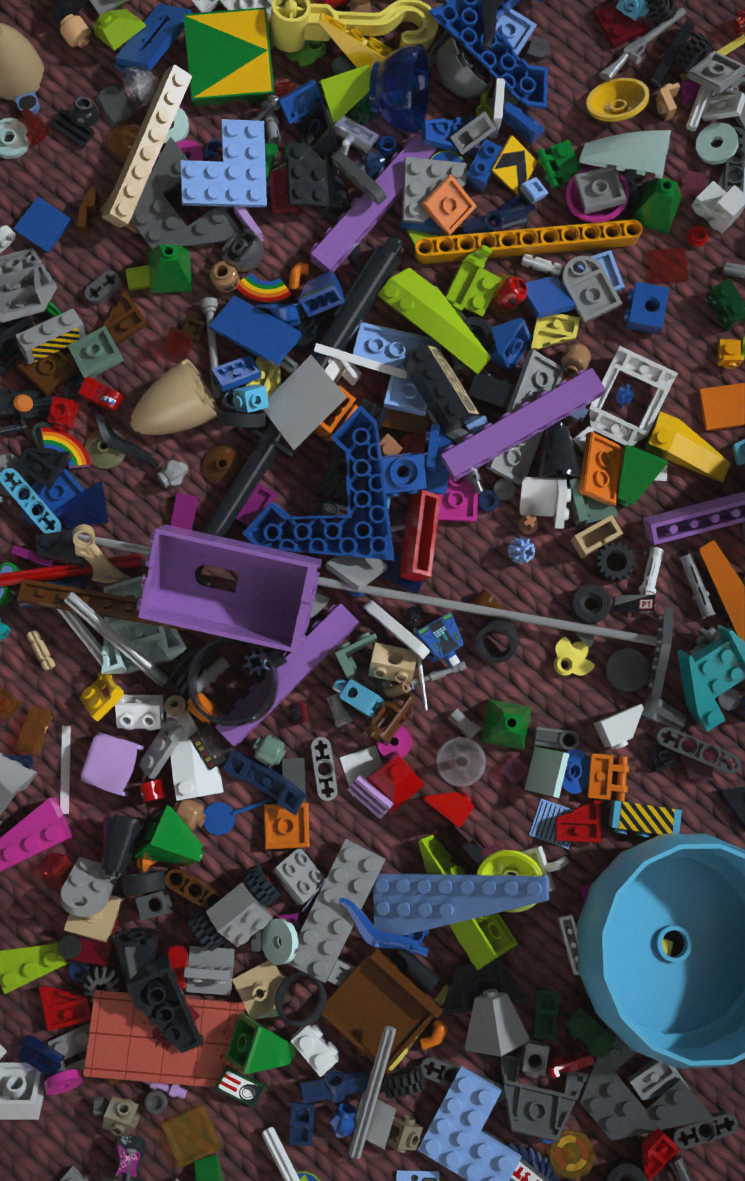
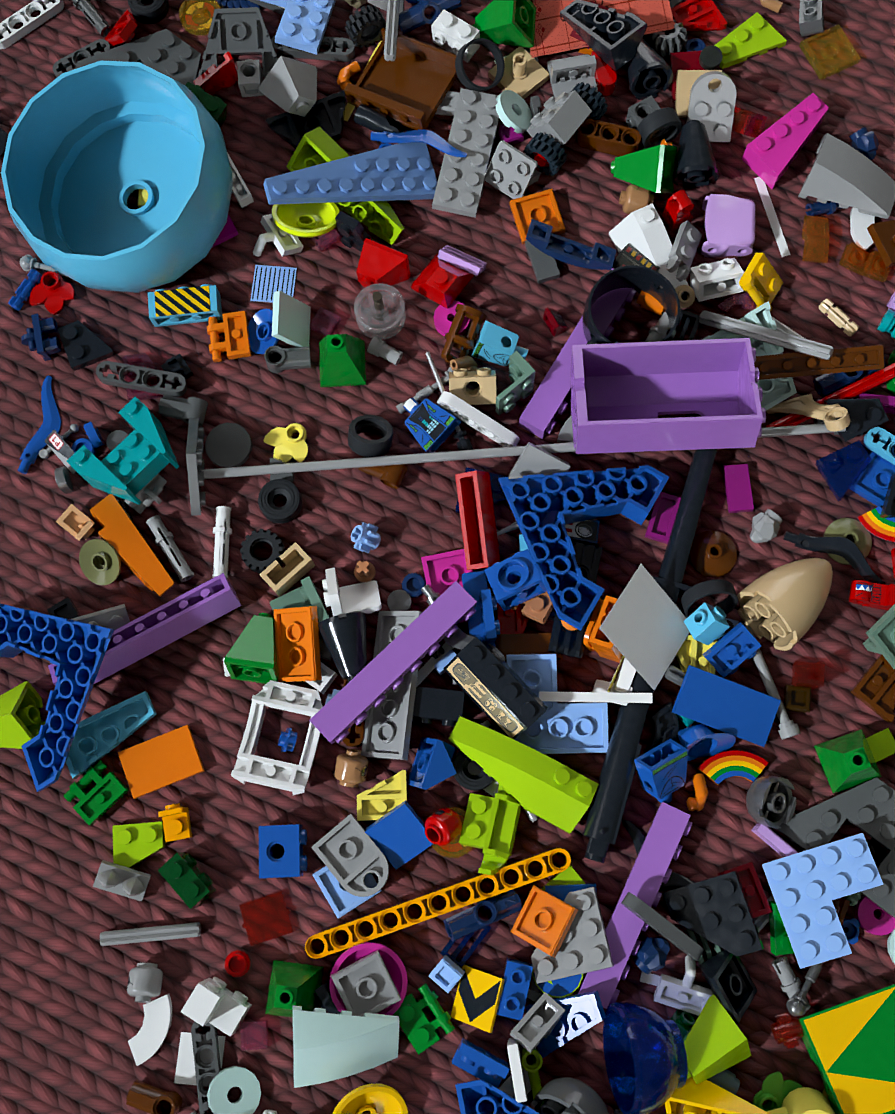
camera: 170 degrees right, 5 degrees down
blue piece [203,797,274,835] -> none
medium nougat head [210,261,240,293] -> none
sand green head [252,734,287,767] -> none
blue bracket [277,79,322,124] -> none
light grey beam [311,737,338,801] -> none
light grey pin [326,693,352,728] -> none
white sticker [340,745,382,797] -> none
blue plate [377,136,397,157] -> none
white axle [521,254,562,276] -> none
dark green slope [532,990,559,1041] -> none
red wing [555,799,601,844] -> none
white slope [593,704,643,750] -> none
sticker [614,594,656,612] -> none
yellow wedge [643,411,731,483] -> none

